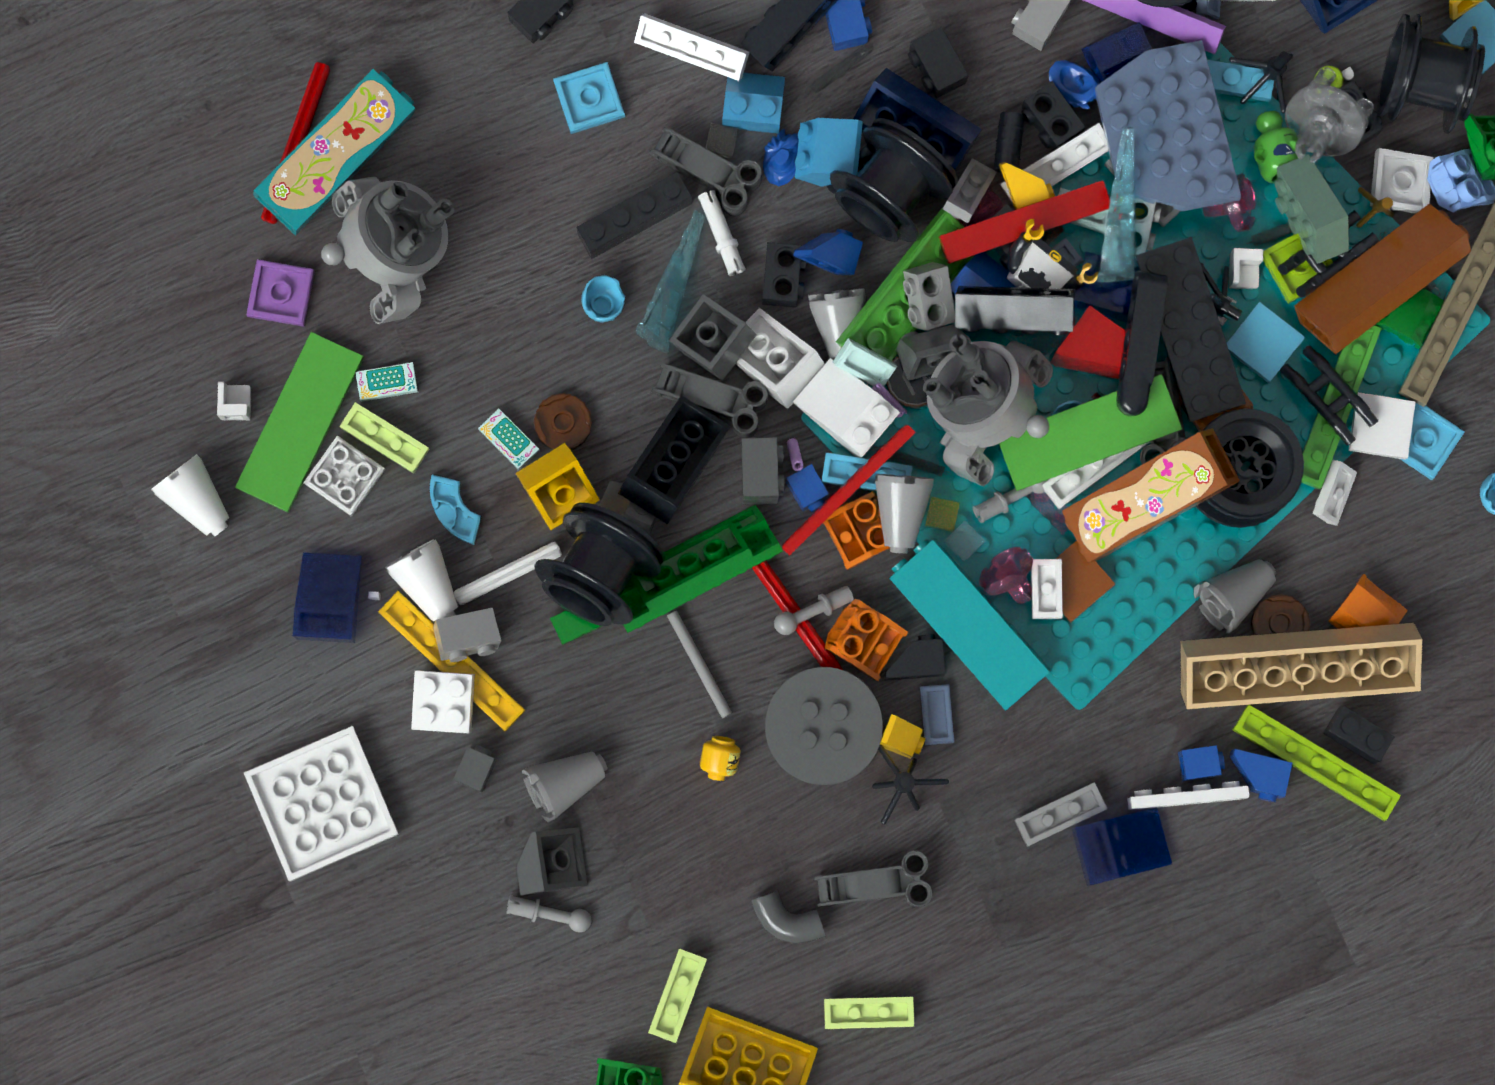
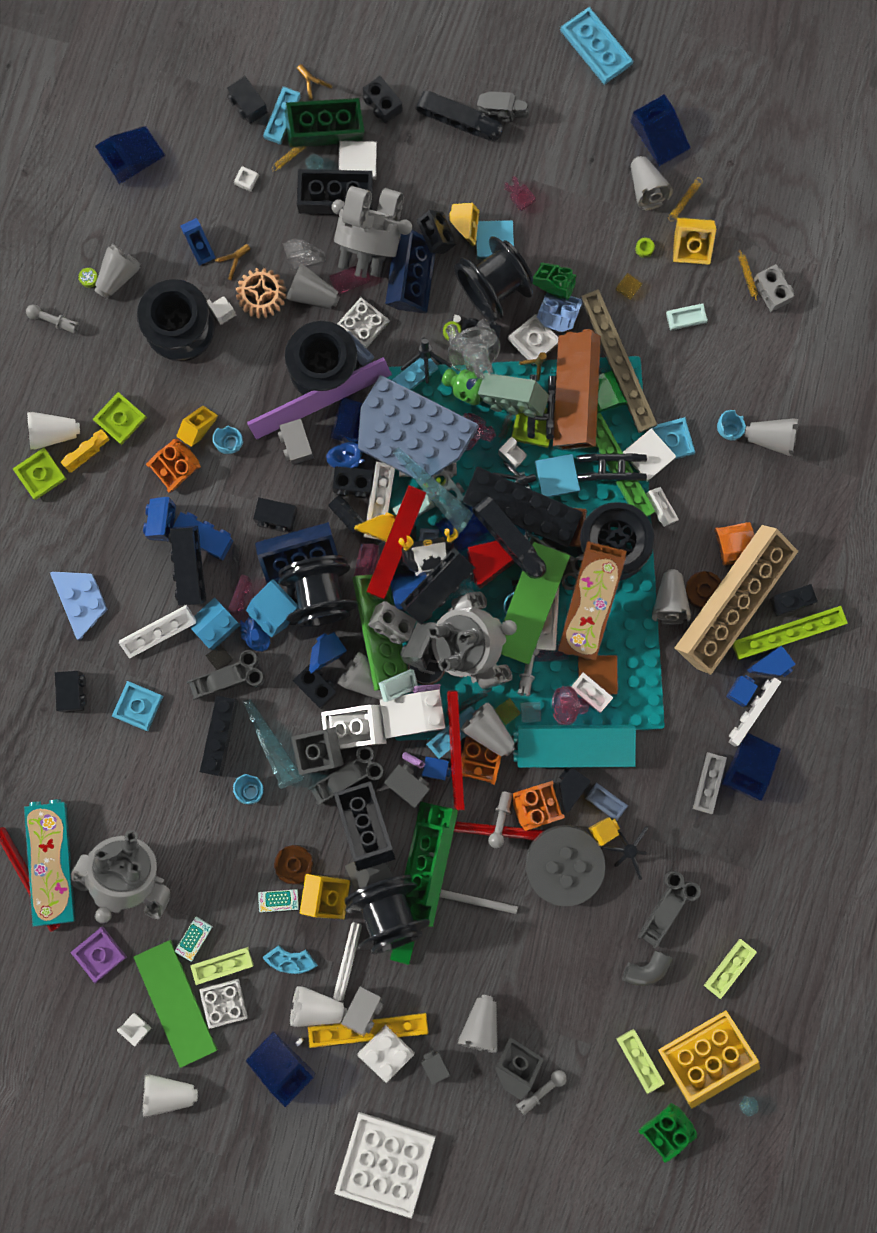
camera: 45 degrees left, 0 degrees up
white pin [698,190,746,276] -> none
yellow head [700,736,741,781] -> none
light grey plate [943,158,997,223] -> none
none -> clear pink plate [228,574,252,615]

